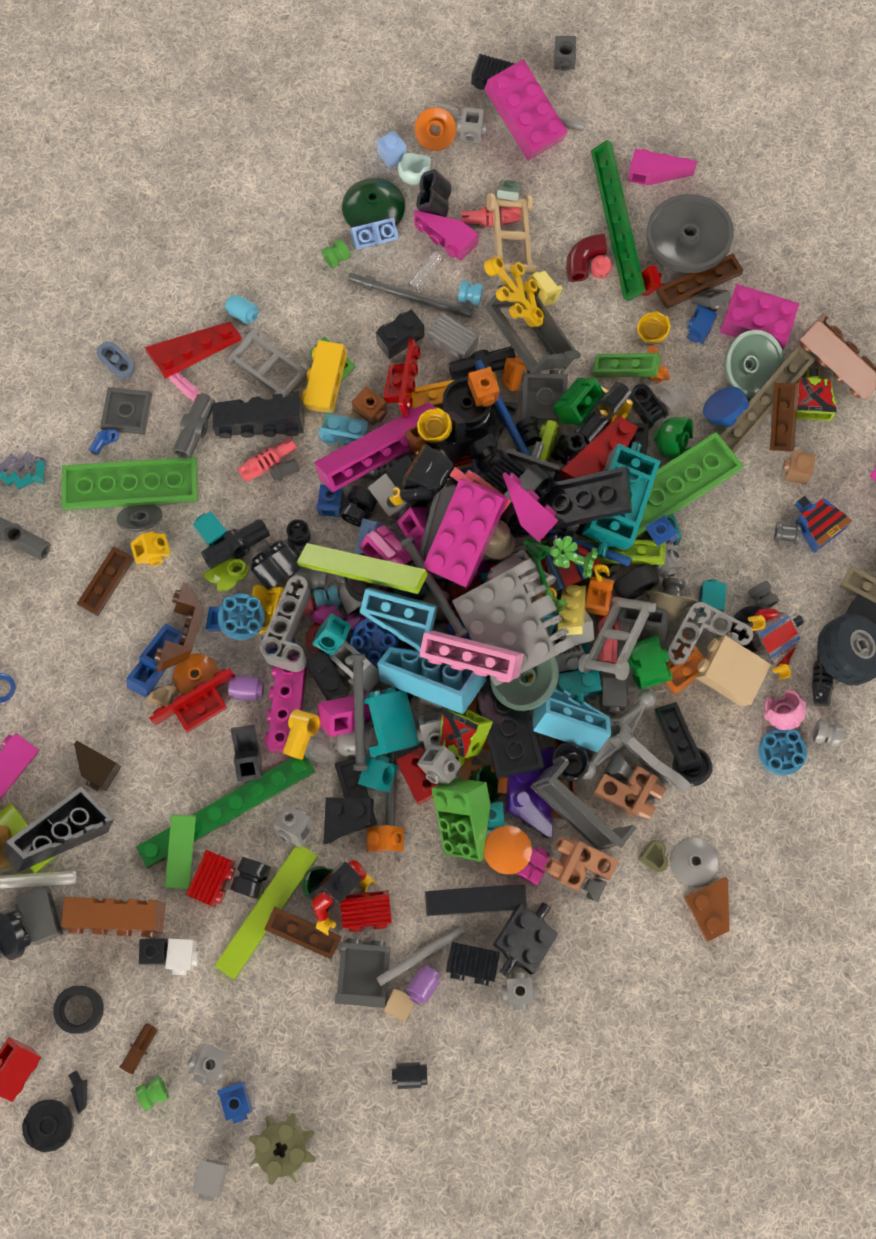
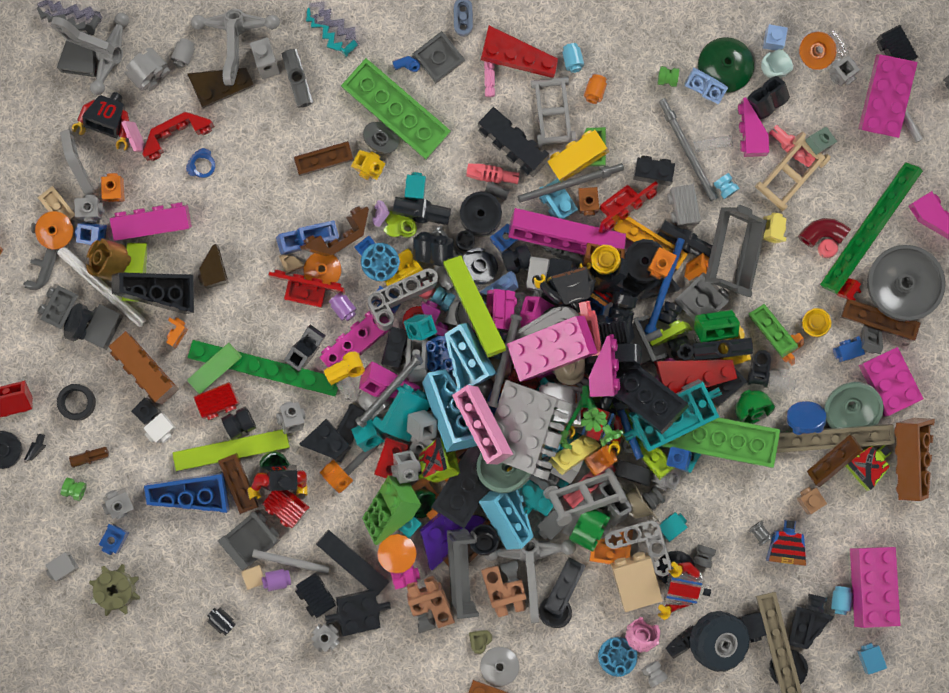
camera: 45 degrees right, 10 degrees up
dark grey piece [172,393,215,460] -> none
yellow plant [484,256,544,327] -> none
none -> blue wedge [144,472,230,513]
none -> orange bracket [166,317,188,348]
none -> lavender tile [373,200,390,227]
none -> light grey brick [407,410,437,442]
none -> black wheel [460,191,502,237]
none -> tile [462,247,498,285]
none -> dark grey bar [517,163,624,203]
none -> orange brick [584,74,607,104]

